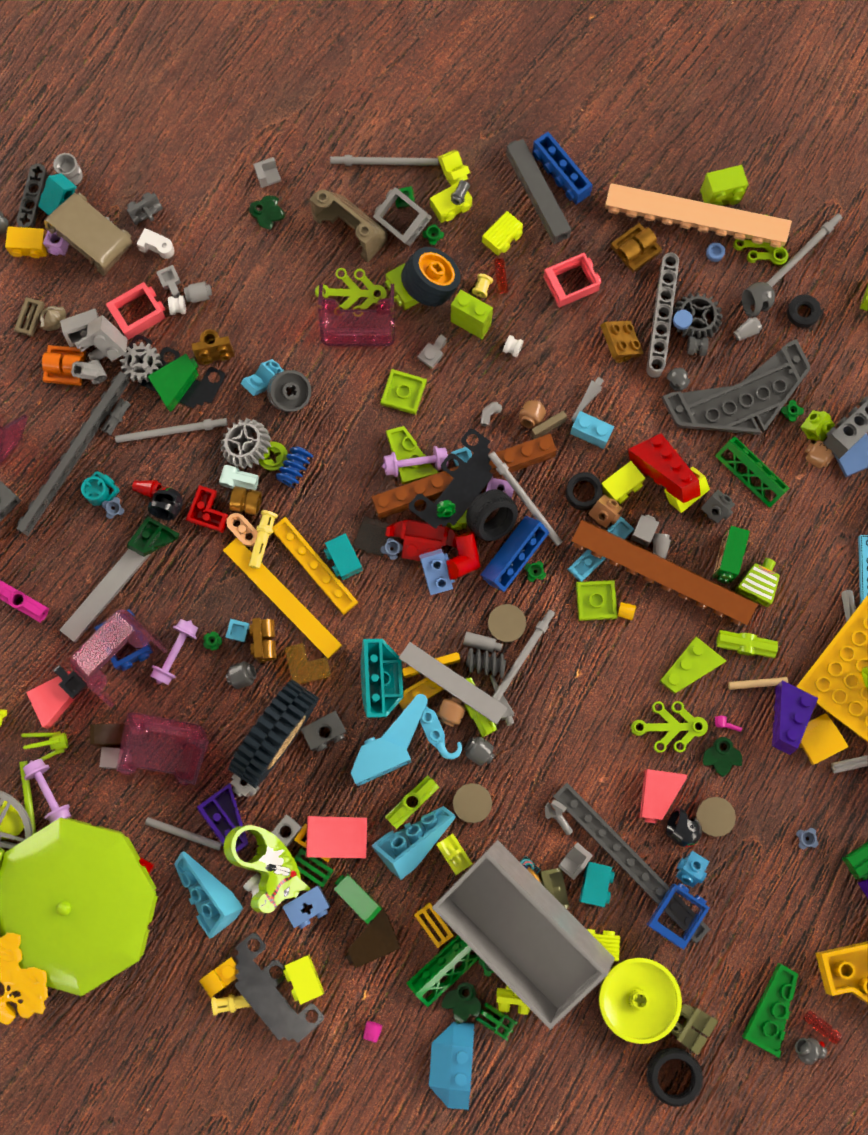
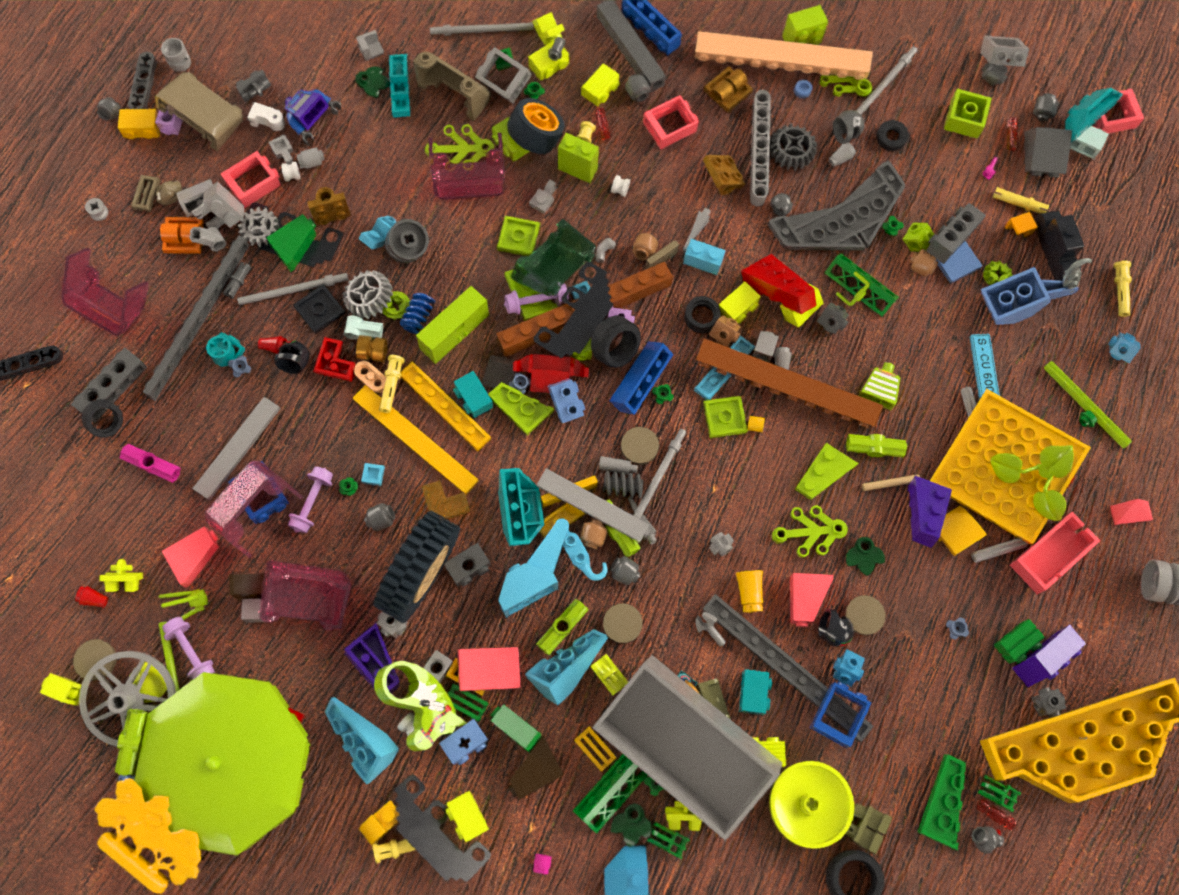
camera: 10 degrees left, 5 degrees down
teal brick [38,173,77,215] -> none
black plate [53,665,88,699] -> none
dark green wing [127,516,179,557] -> none
light grey bar [145,817,222,851] -> none
pearl gold plate [249,618,277,663] -> none
green plate [437,500,456,517] -> none
red brick [446,532,481,580] -> none
light grey bar [488,451,563,546] -> none
light grey panel [559,842,593,880] -> none
medium blue tile [673,310,693,330] -> none
dark grey wheel [686,336,708,356] -> none
green brick [713,526,750,584] -> none
dark pink hand [715,716,742,732] -> none
none -> torso [285,90,341,146]
none -> black plate [293,284,346,334]
none -> teal slope [389,54,410,118]
none -> lime brick [416,286,489,364]
none -> lime wing [488,382,555,436]
none -> clear green windscreen [511,219,596,297]
none -> dark grey head [625,74,651,102]
none -> light grey gear [709,532,734,557]
none -> yellow plant [735,570,763,613]
none -> lime piece [836,271,870,306]
none -> green arm [977,774,1021,812]

